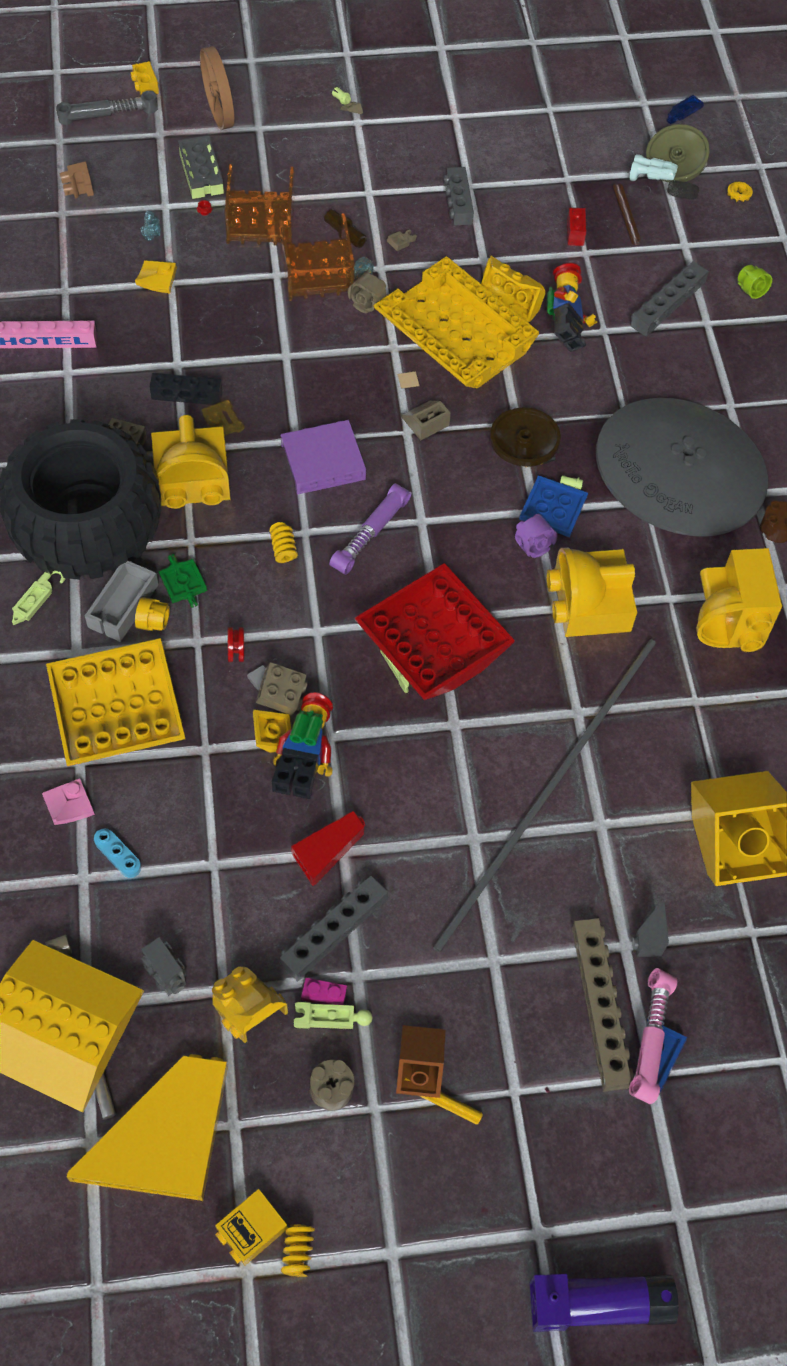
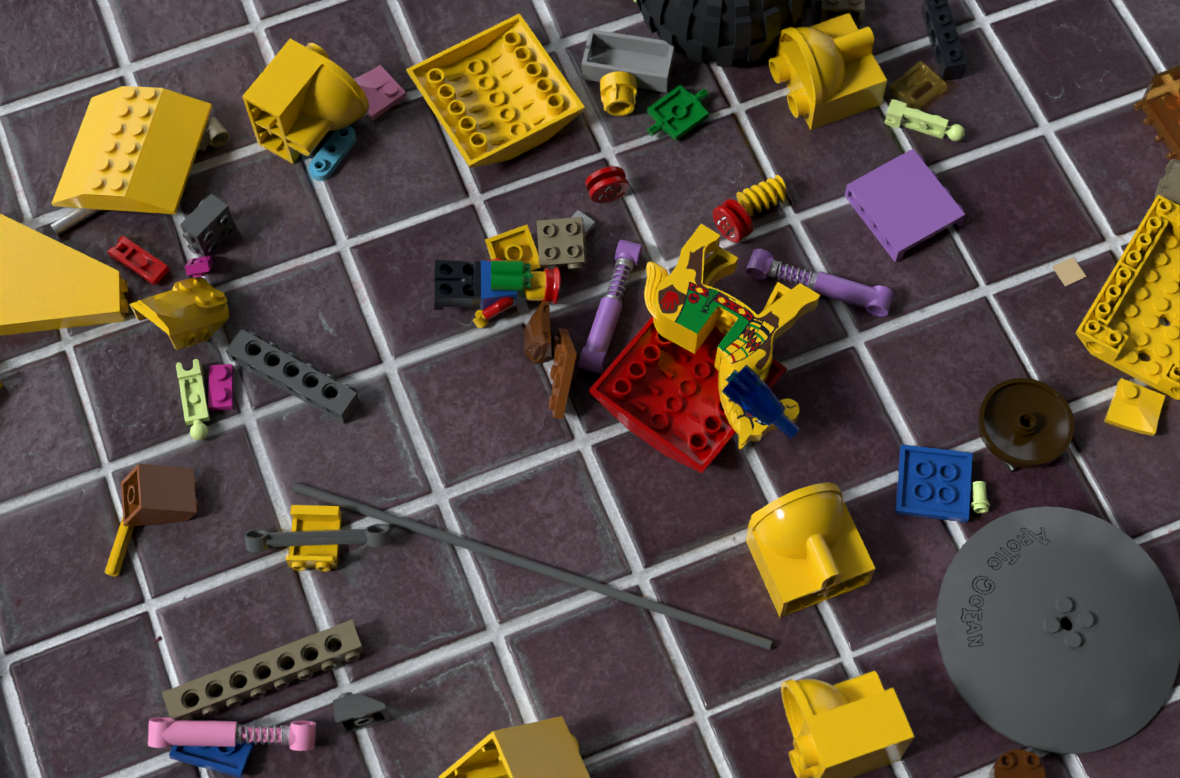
camera: 80 degrees right, 5 degrees up
red slope [291,811,365,886] -> none
dark tan brick [310,1060,354,1111] -> none
dark tan slope [401,401,450,441] -> none
medium lavender brick [515,514,557,558] -> none
none -> red plate [107,236,169,286]
none -> dark pink plate [185,255,213,278]
none -> yellow piece [242,39,369,164]
none -> dark grey piece [244,524,391,552]
none -> yellow panel [286,505,342,572]
none -> reddish brown slope [524,301,552,364]
none -> dark orange plate [549,328,577,419]
none -> medium lavender piece [578,239,643,375]
none -> yellow animal [644,224,820,450]
none -> red head [712,199,753,243]
none -> clear blue piece [722,365,800,439]
none -> yellowish green plate [884,99,965,142]
none -> yellow plate [1104,378,1165,436]

